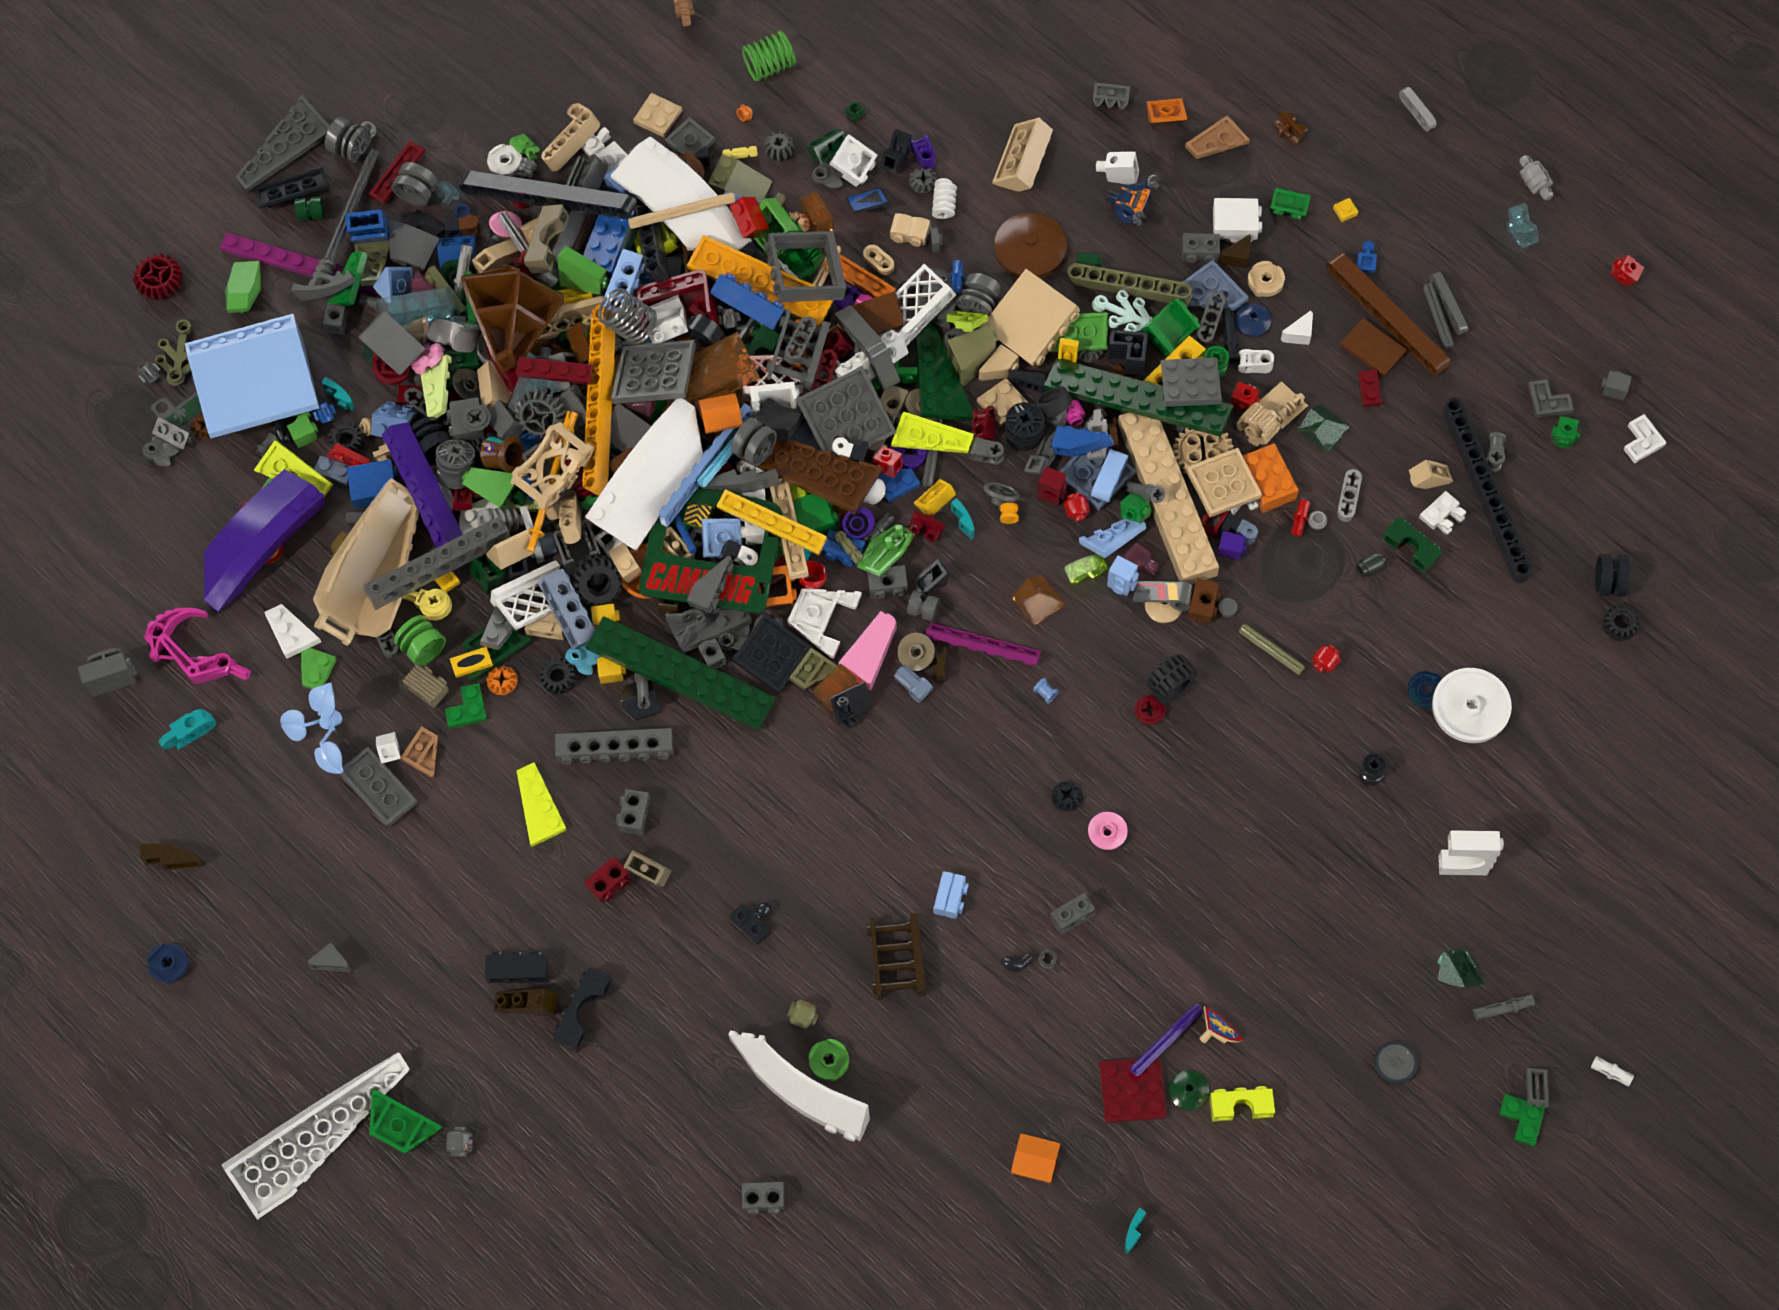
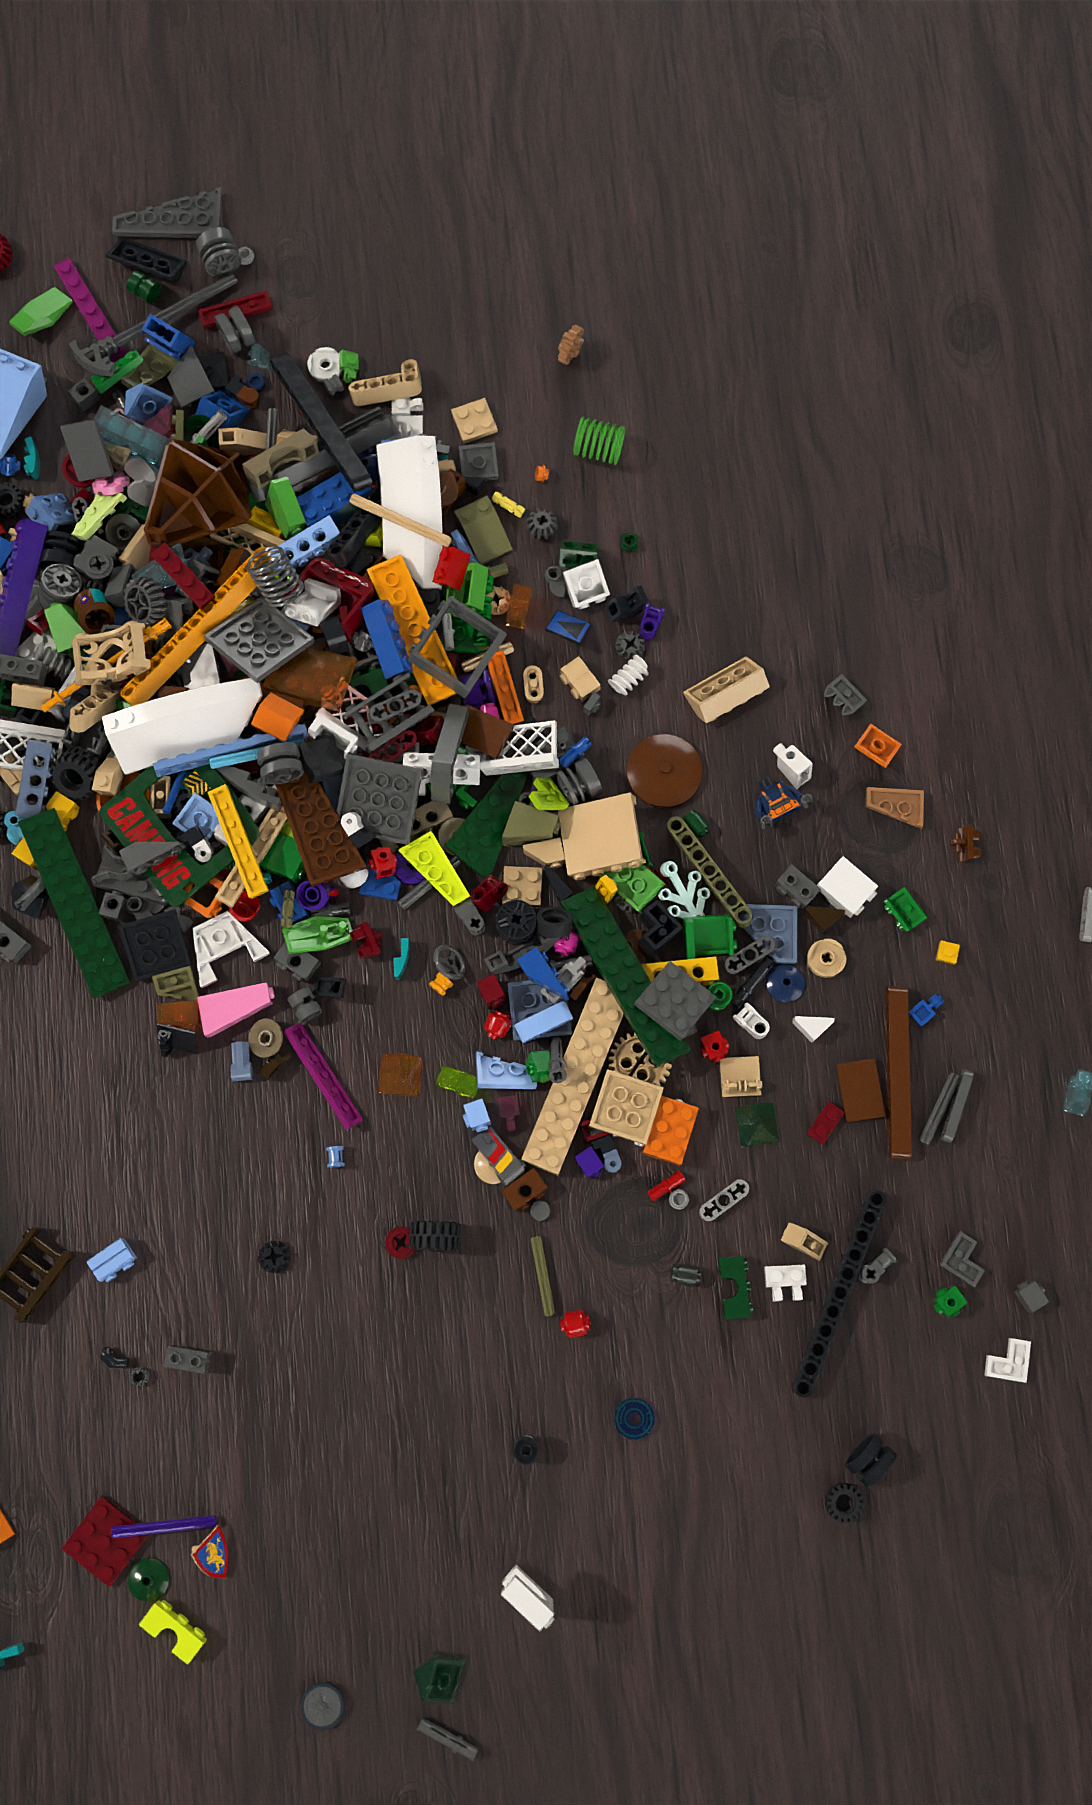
camera: 35 degrees right, 10 degrees up
bright pink piece [489,211,522,243] -> none
yellow slope [914,479,956,517] -> none
bright pink dish [1088,812,1128,850] -> none
tan brick [1236,402,1280,446] -> none
white dish [1432,668,1512,743] -> none

